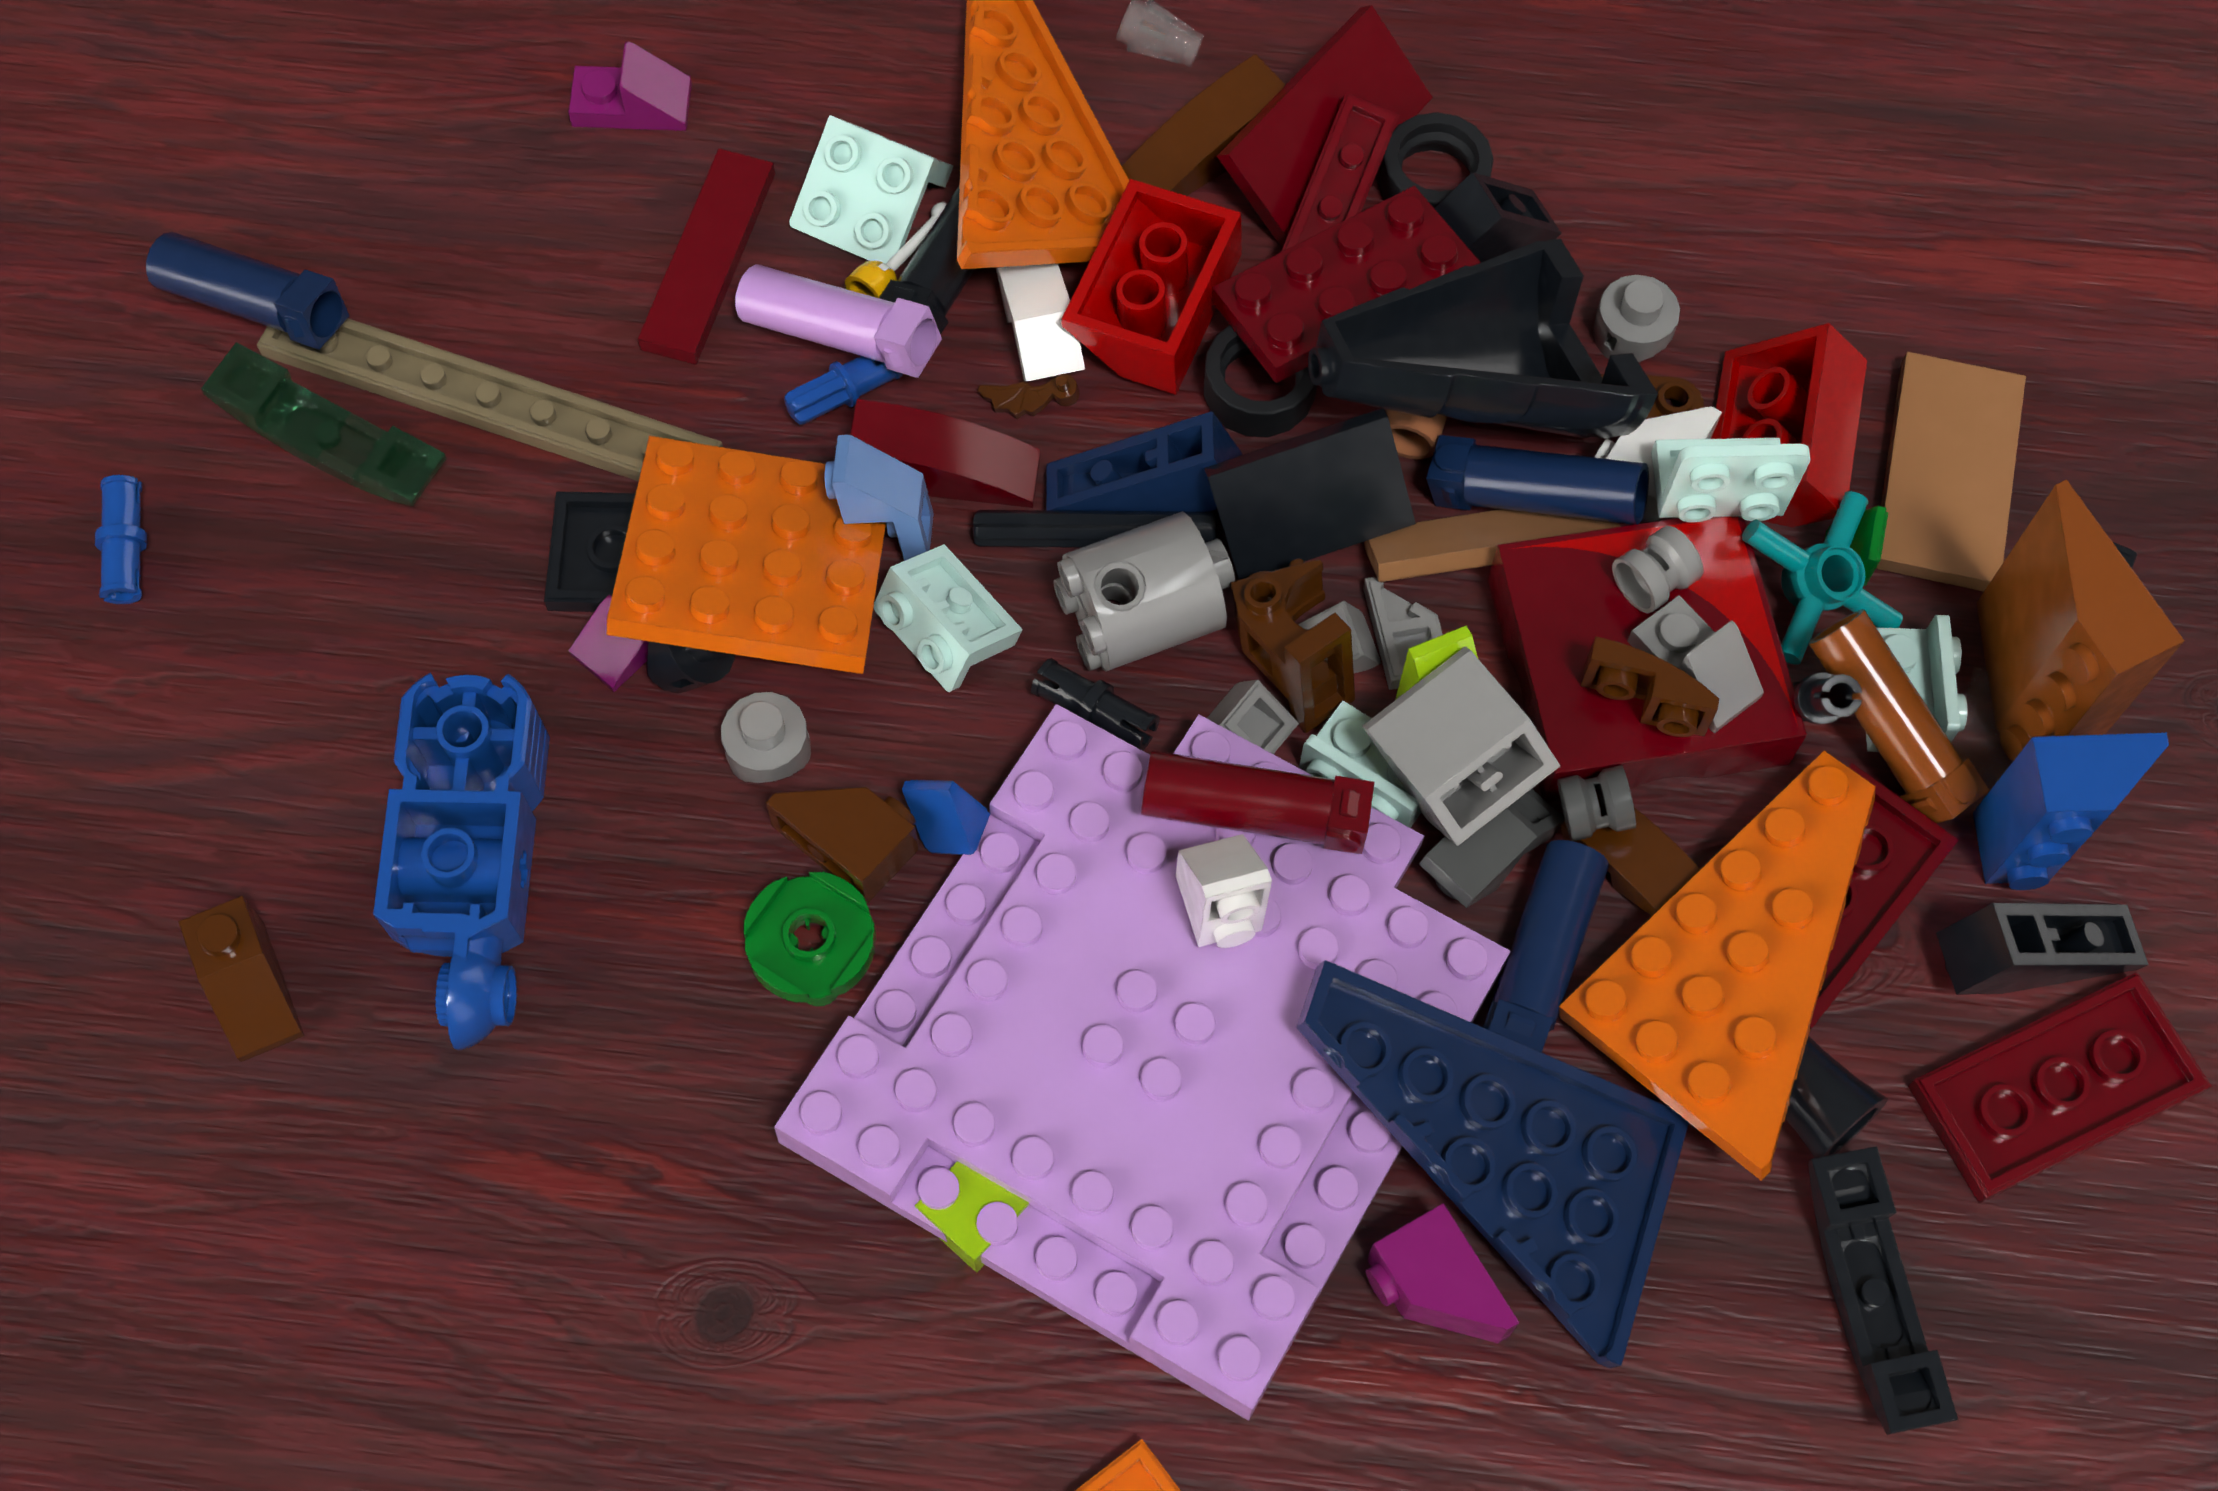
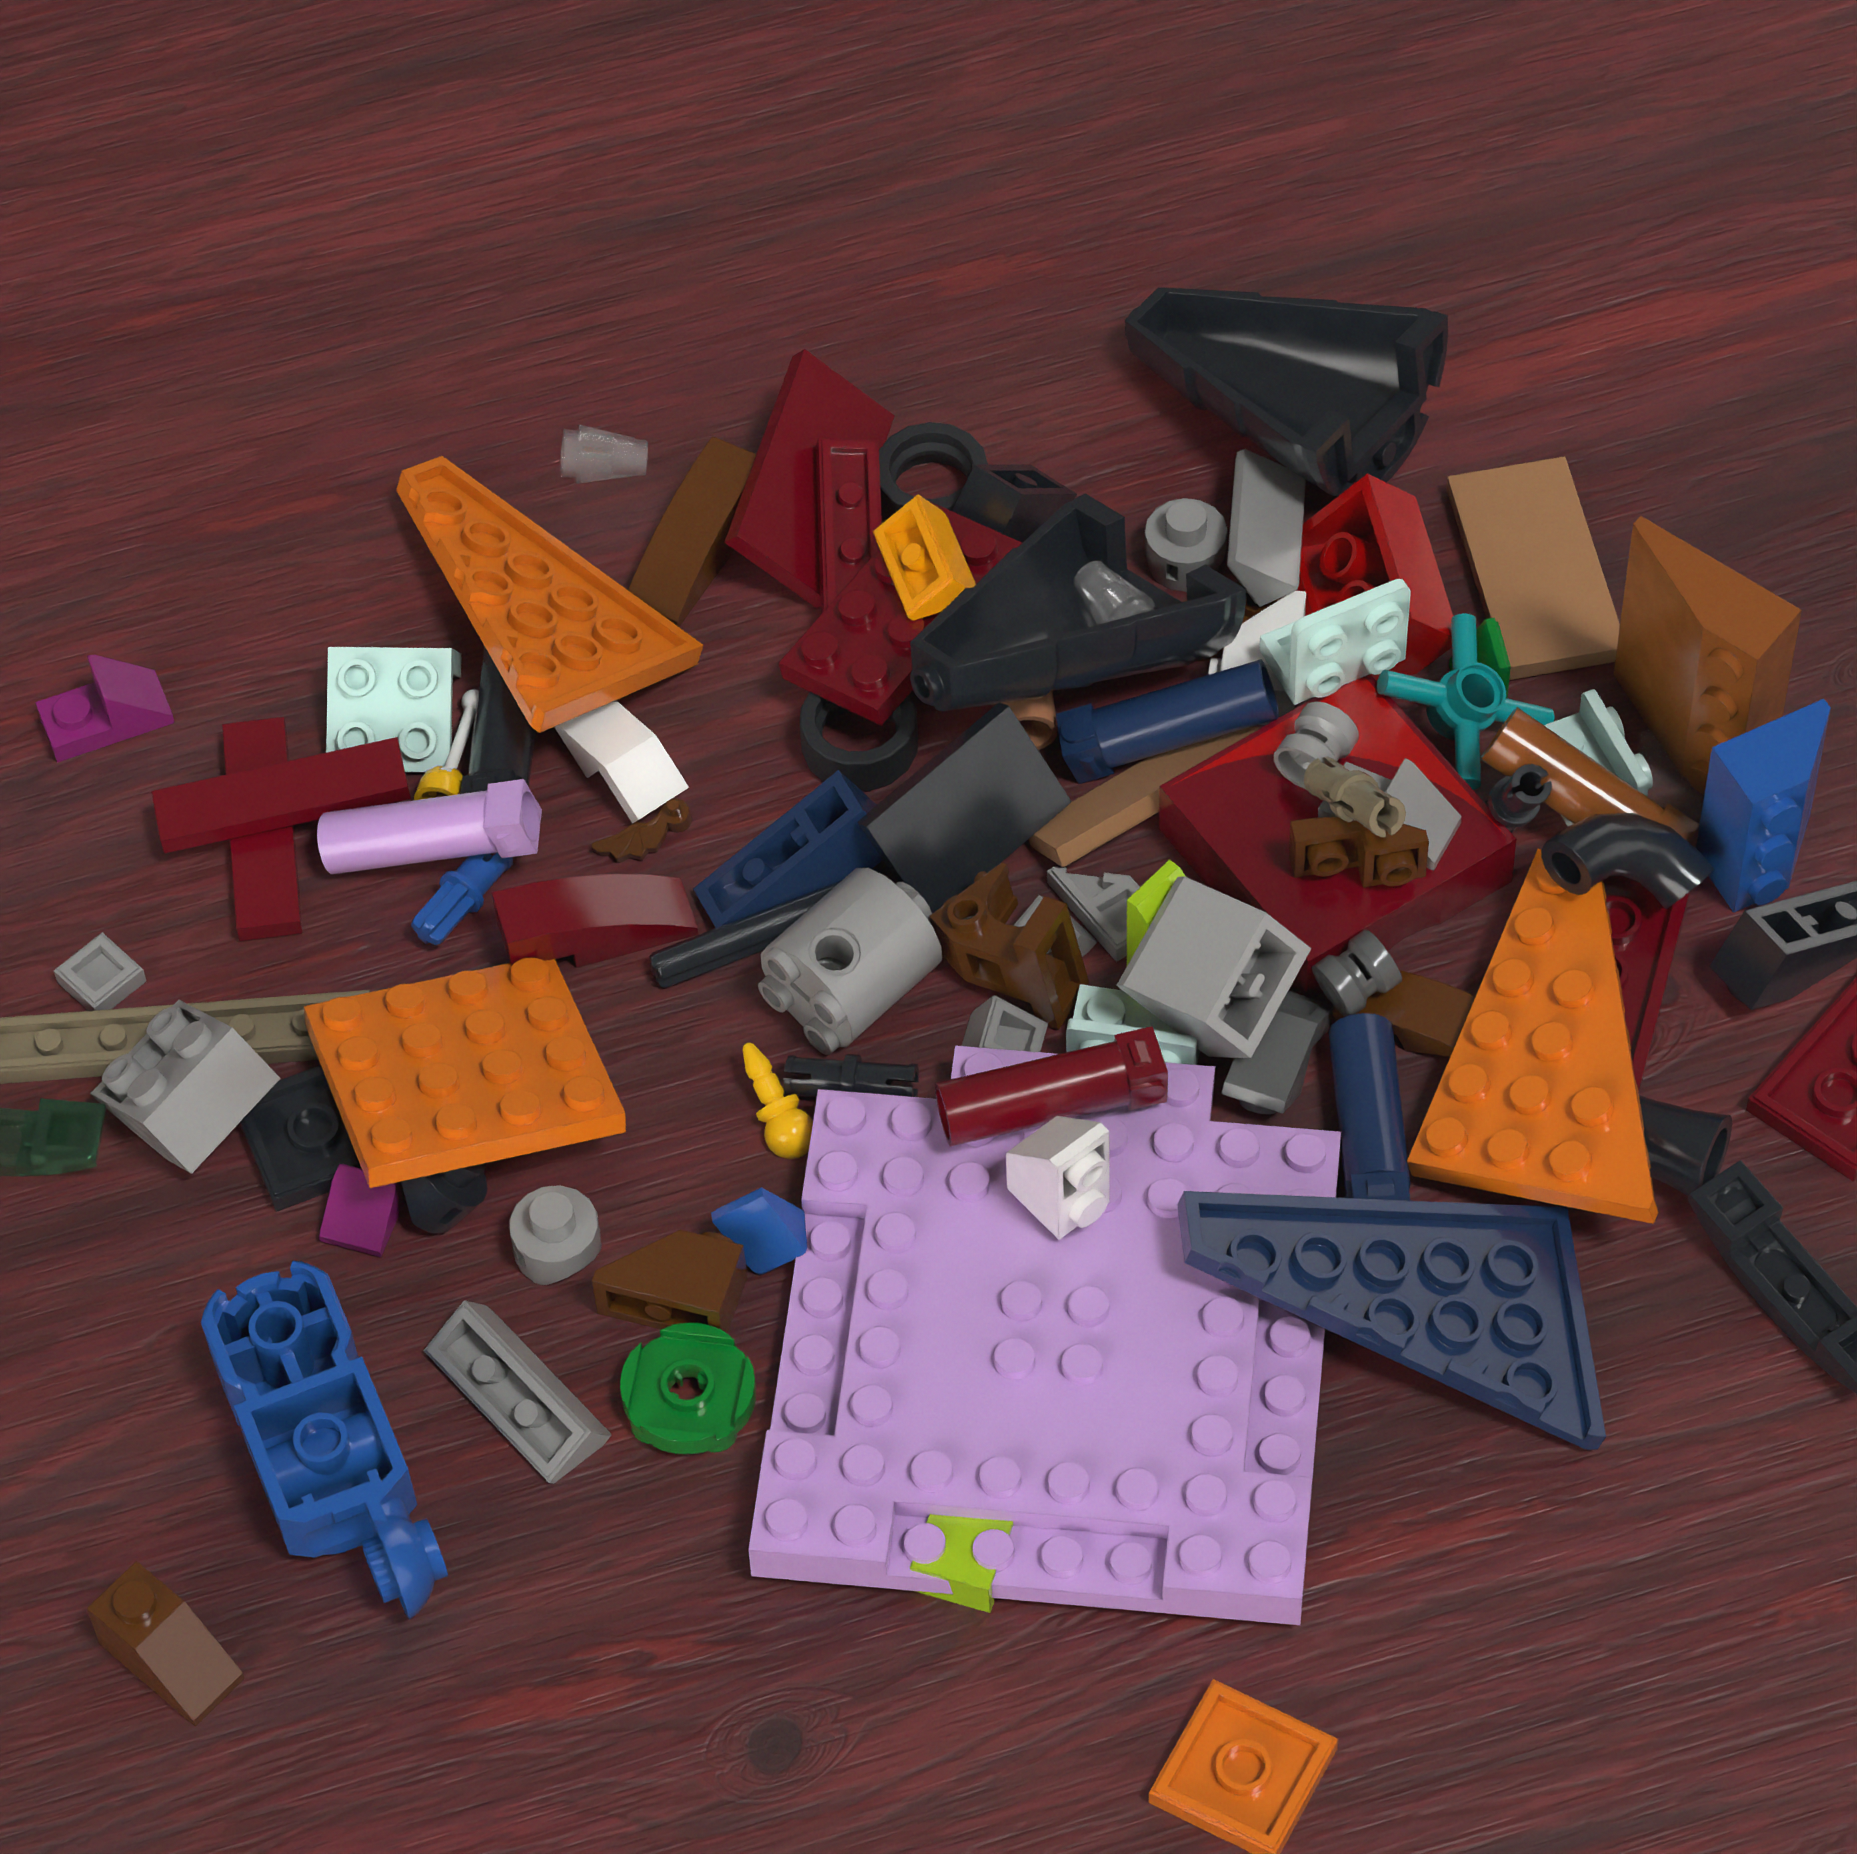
camera: 20 degrees left, 10 degrees down
medium blue slope [824,435,934,561] -> none
light aqua bracket [873,544,1023,692] -> none
red slope [1061,178,1242,395] -> none
magenta slope [1366,1203,1519,1343] -> none
none -> light grey tile [54,932,146,1011]
none -> light grey slope [90,1000,281,1174]
none -> dark red tile [151,737,411,854]
none -> light grey slope [423,1300,612,1484]
none -> yellow bar [743,1042,813,1159]
none -> light orange slope [873,494,976,621]
none -> clear cone [1074,561,1154,625]
none -> black cone [1125,287,1448,496]
none -> light grey slope [1227,449,1306,607]
none -> dark tan pin [1304,756,1406,837]
none -> black cylinder [1541,813,1714,909]

